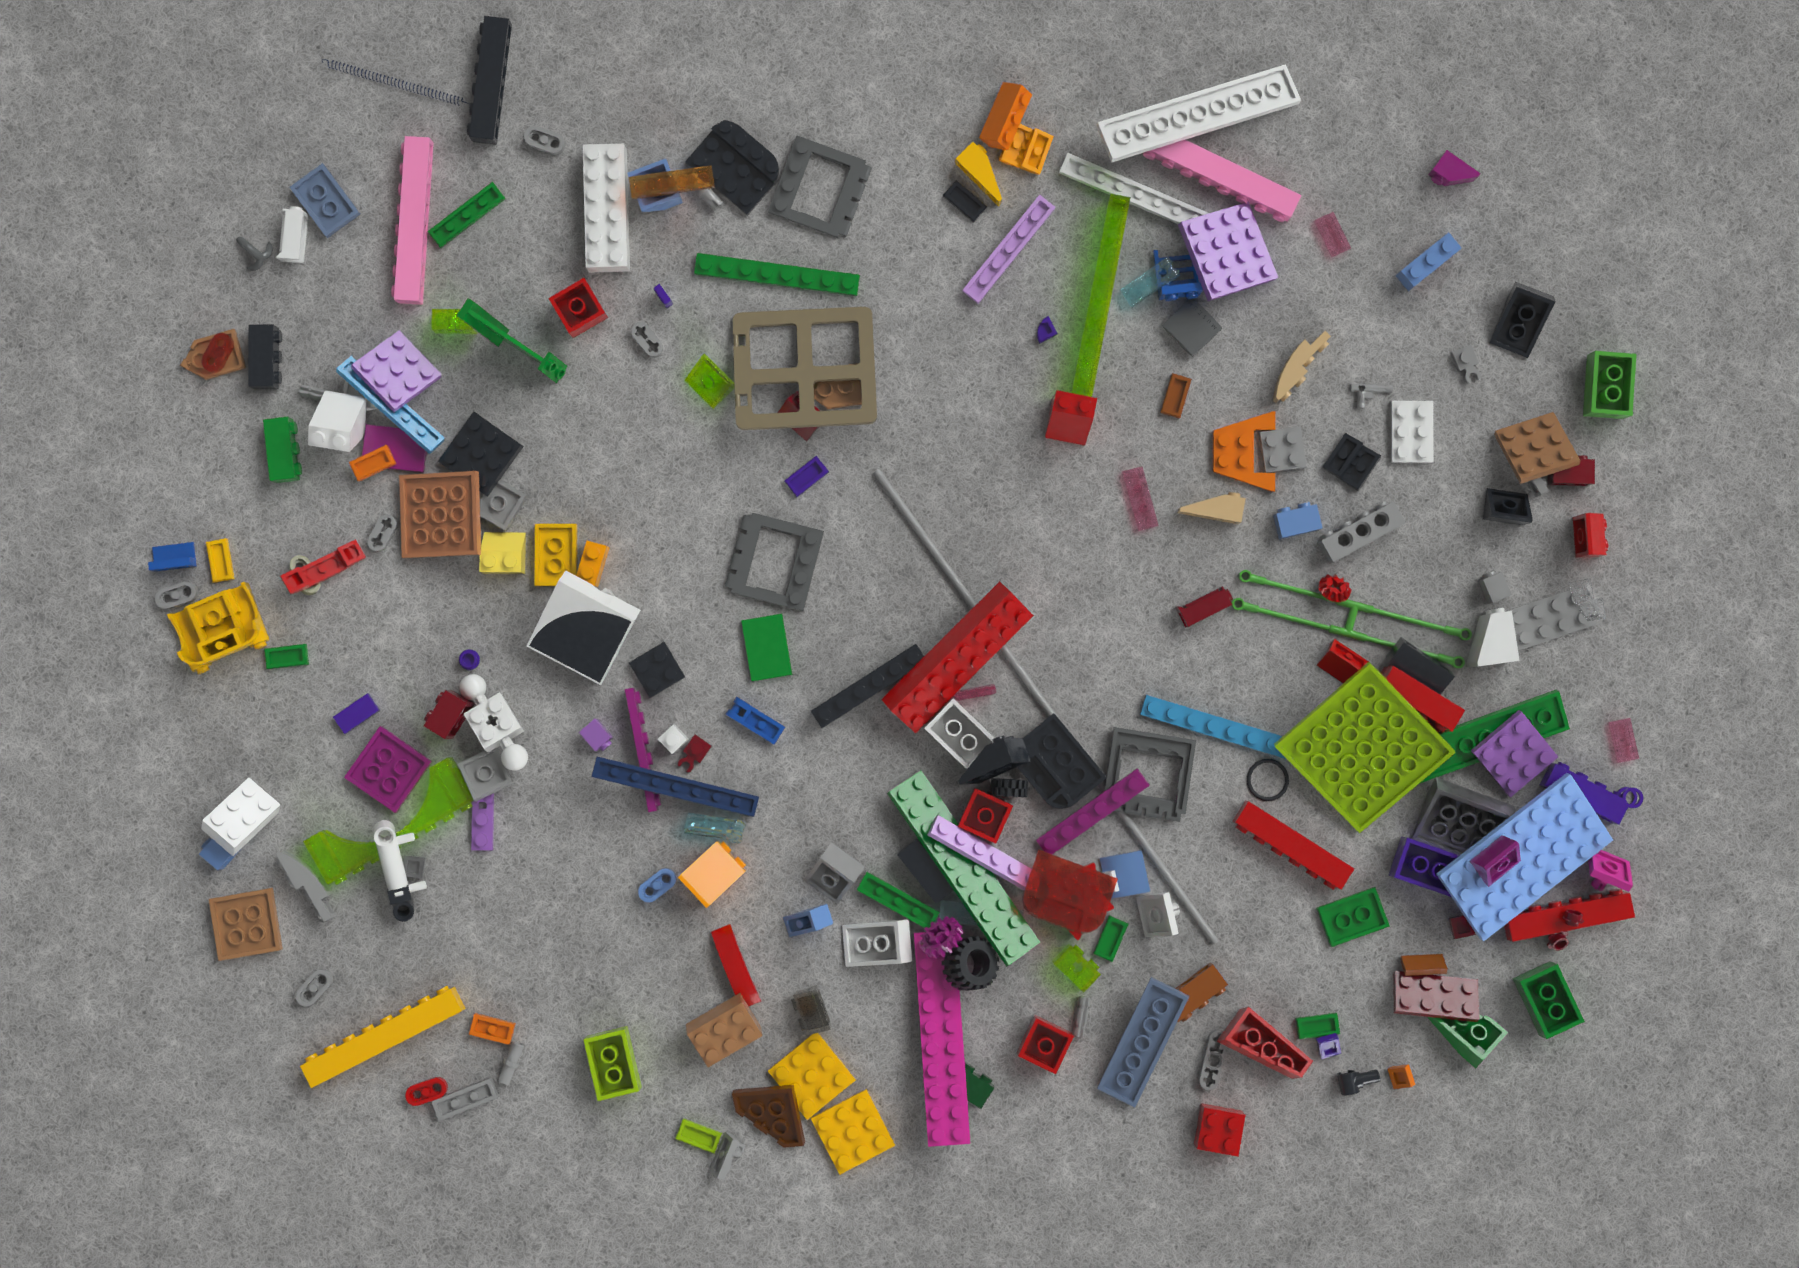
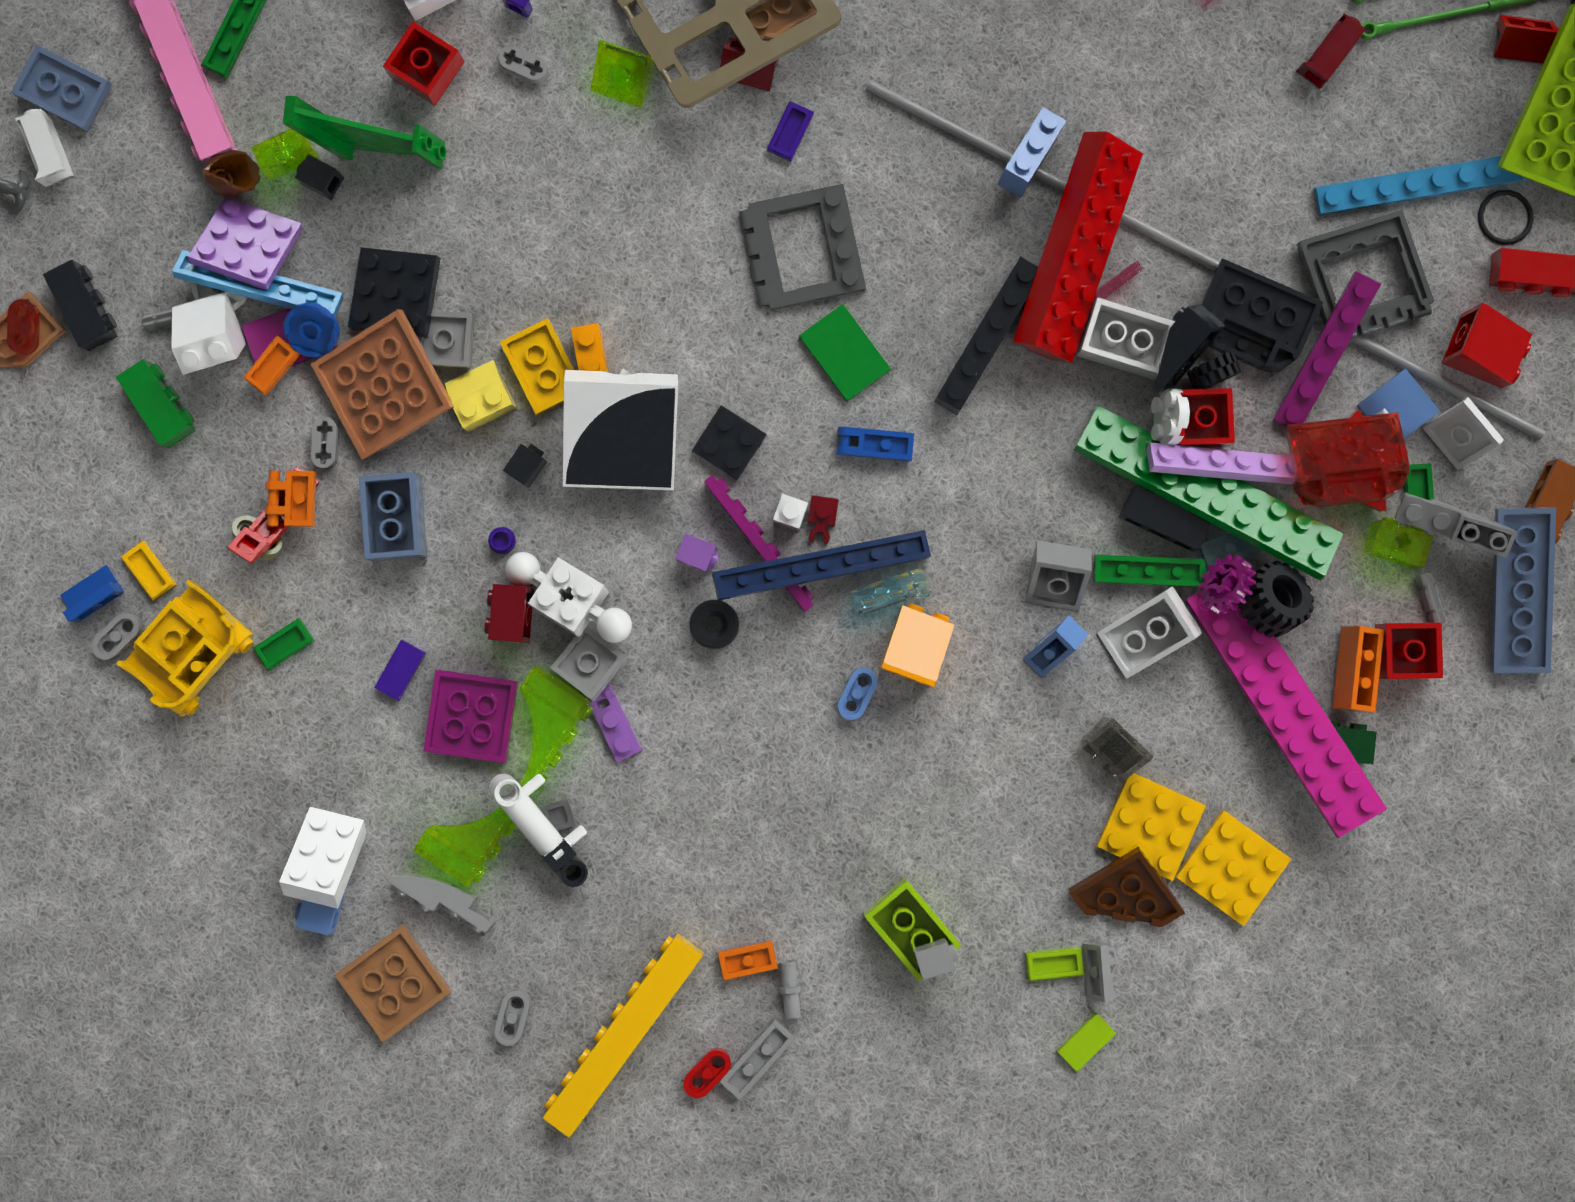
camera: 20 degrees left, 0 degrees up
medium nougat brick [686,993,763,1067] -> none
red slope [711,924,761,1006] -> none
none -> reddish brown hair [202,150,261,197]
none -> orange plate [264,470,317,527]
none -> blue tile [283,302,340,358]
none -> black brick [295,154,345,201]
none -> sand blue brick [359,472,427,561]
none -> black brick [503,444,547,488]
none -> black tyre [689,600,739,649]
none -> light grey brick [913,938,958,980]
none -> brick [997,107,1066,198]
none -> lime tile [1057,1012,1117,1072]
none -> white plate [1151,389,1190,445]
none -> orange brick [1332,626,1384,712]
none -> light grey slope [1394,492,1518,558]
none -> red slope [1441,303,1532,388]

